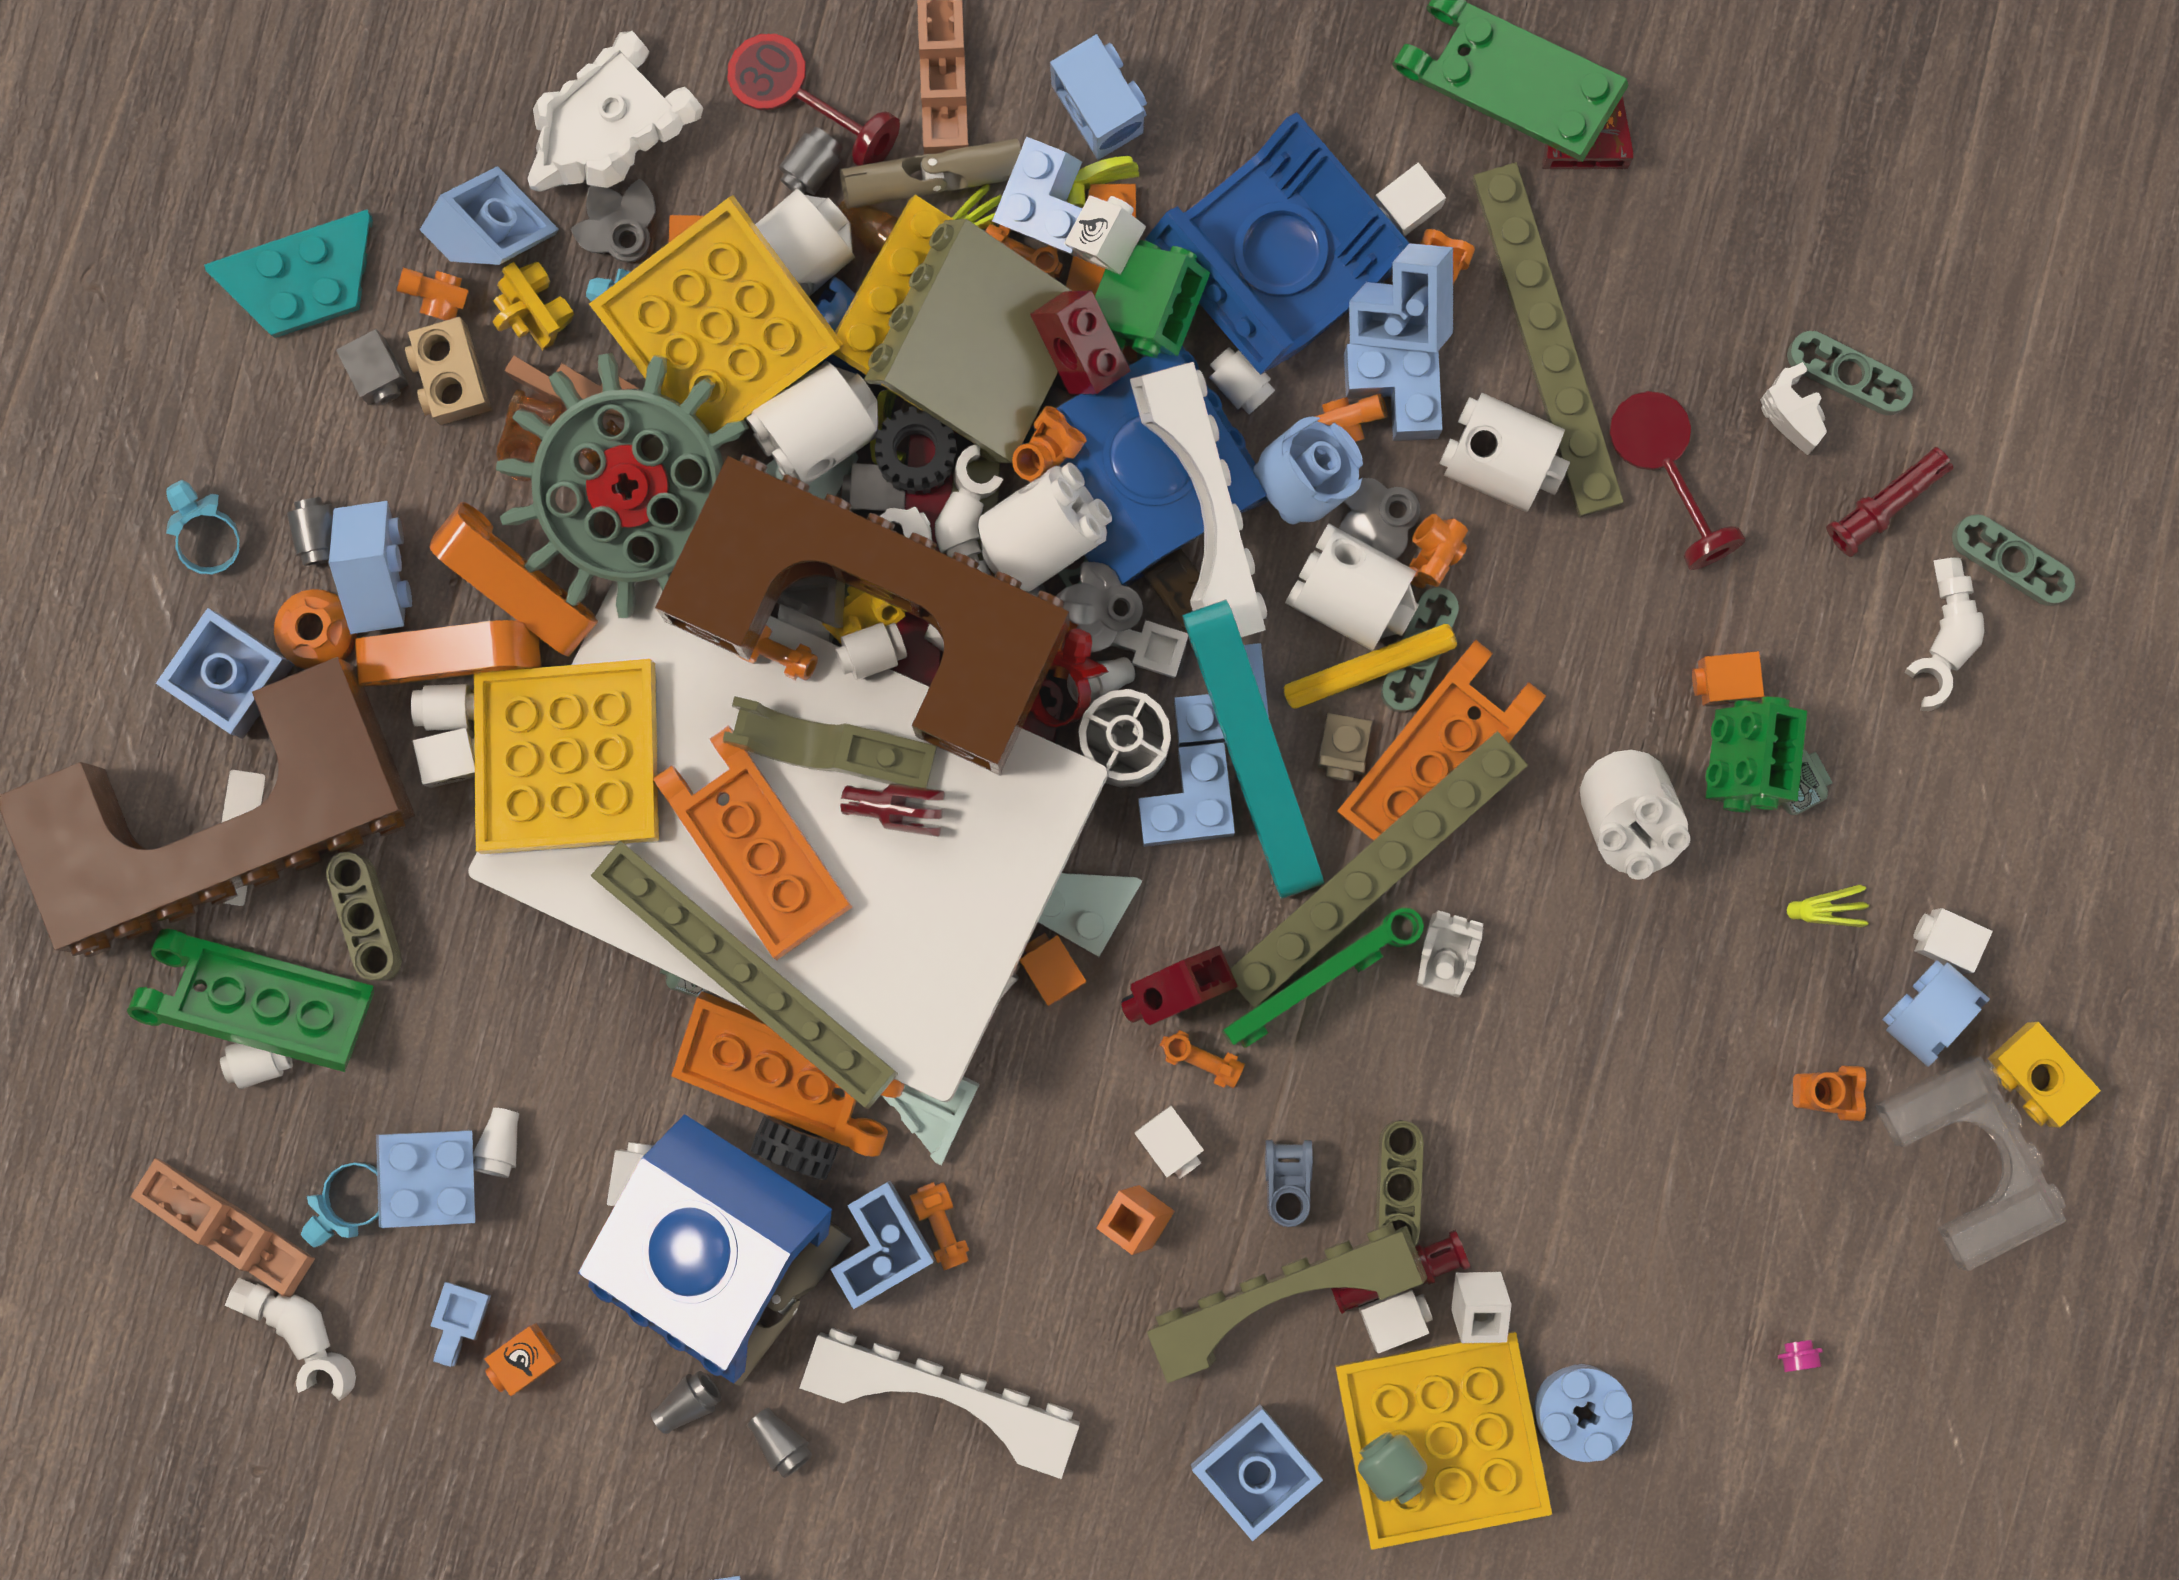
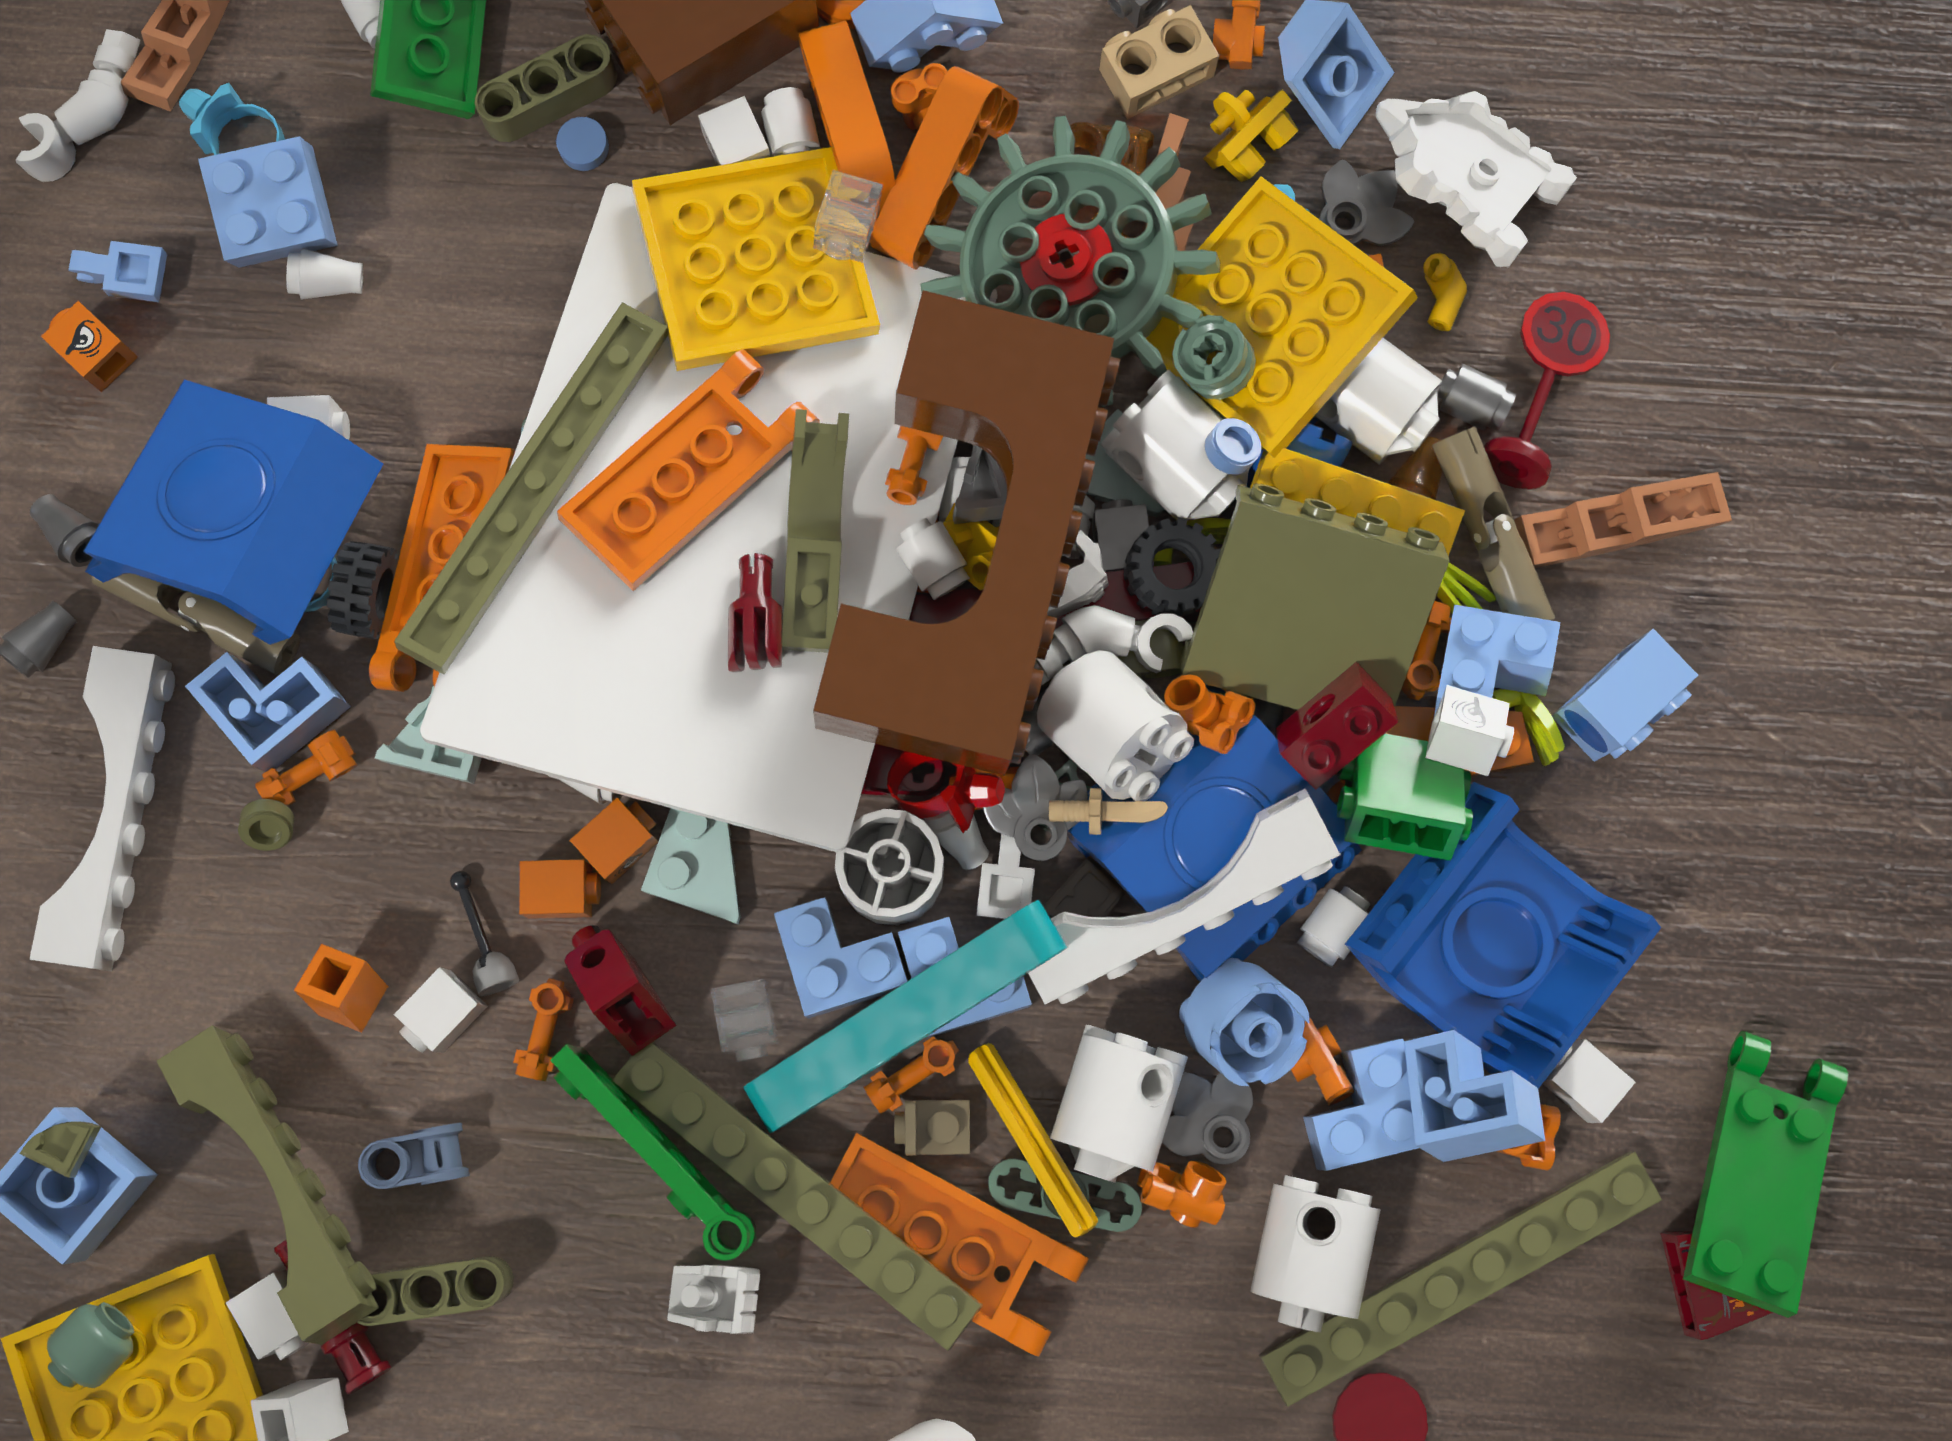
camera: 70 degrees right, 5 degrees down
none -> olive tile [19,1121,101,1178]
none -> olive tile [238,799,294,851]
none -> hinge [450,871,519,996]
none -> orange brick [519,860,601,919]
none -> medium blue tile [556,117,609,171]
none -> clear brick [711,979,779,1062]
none -> clear brick [813,170,883,263]
none -> orange bar [864,1036,959,1114]
none -> orange plate [890,63,947,130]
none -> tan piece [1049,788,1168,835]
none -> sand green wheel [1172,315,1256,400]
none -> medium blue tile [1205,418,1261,475]
none -> yellow arm [1423,253,1467,331]

